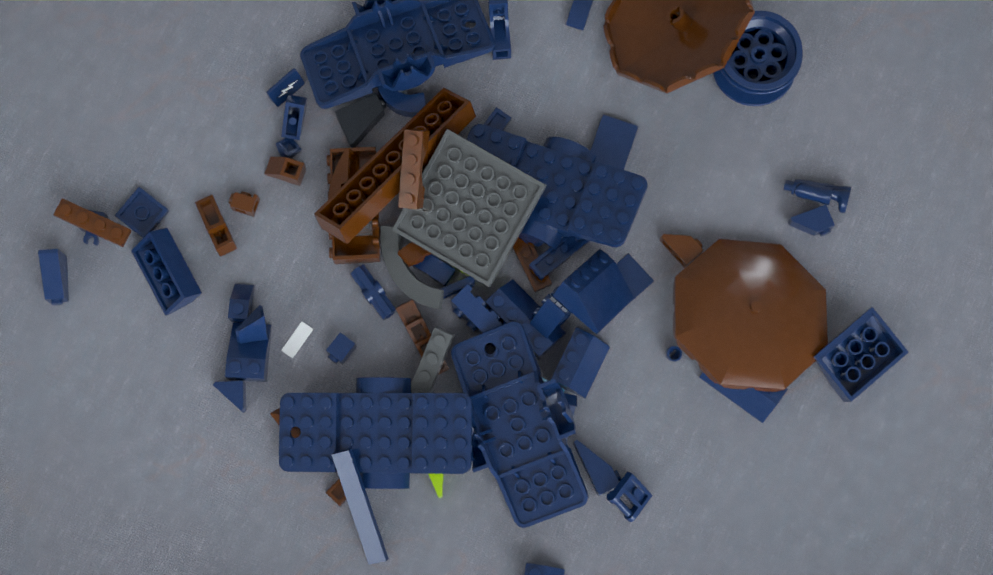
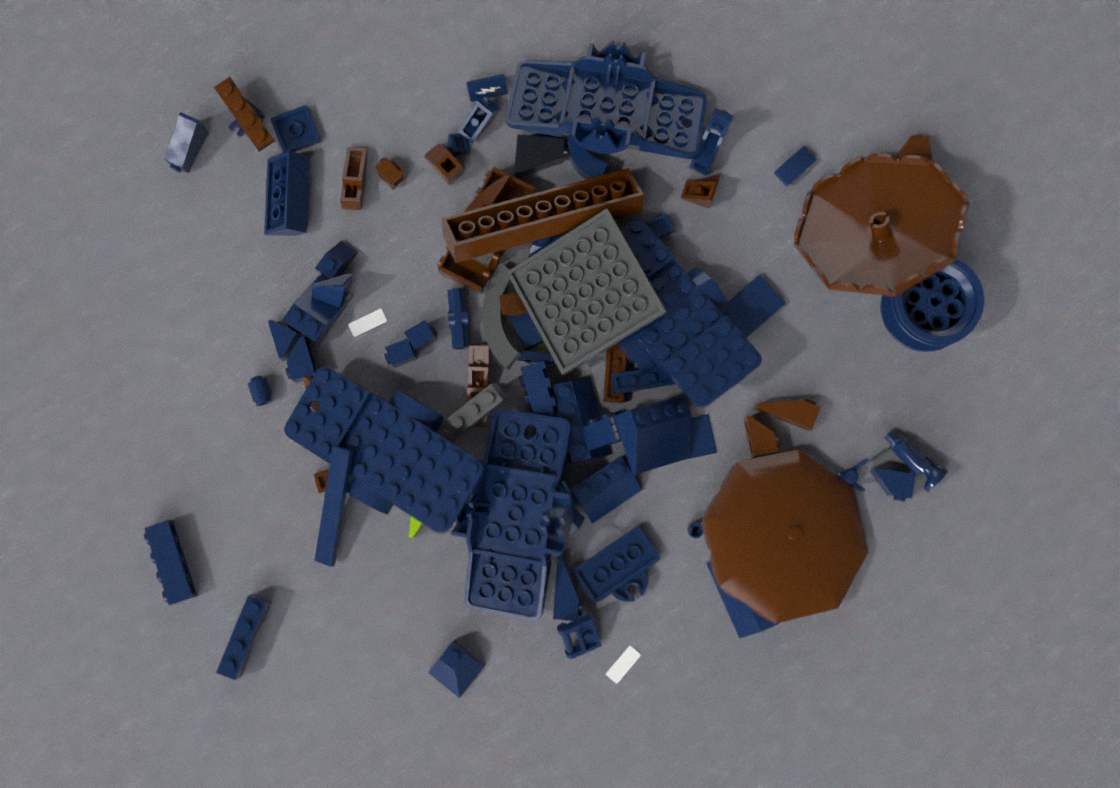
camera: 25 degrees right, 5 degrees up
reddish brown arch [398,129,429,209] -> none
dark blue slope [813,307,909,402] -> none
none -> dark blue brick [247,375,273,406]
none -> dark blue slope [285,336,317,383]
none -> dark blue brick [404,320,437,352]
none -> dark blue plate [571,525,661,604]
none -> white sticker [606,646,641,684]
none -> reddish brown slope [680,173,721,209]
none -> reddish brown slope [753,399,821,431]
none -> dark blue plant [837,458,868,492]

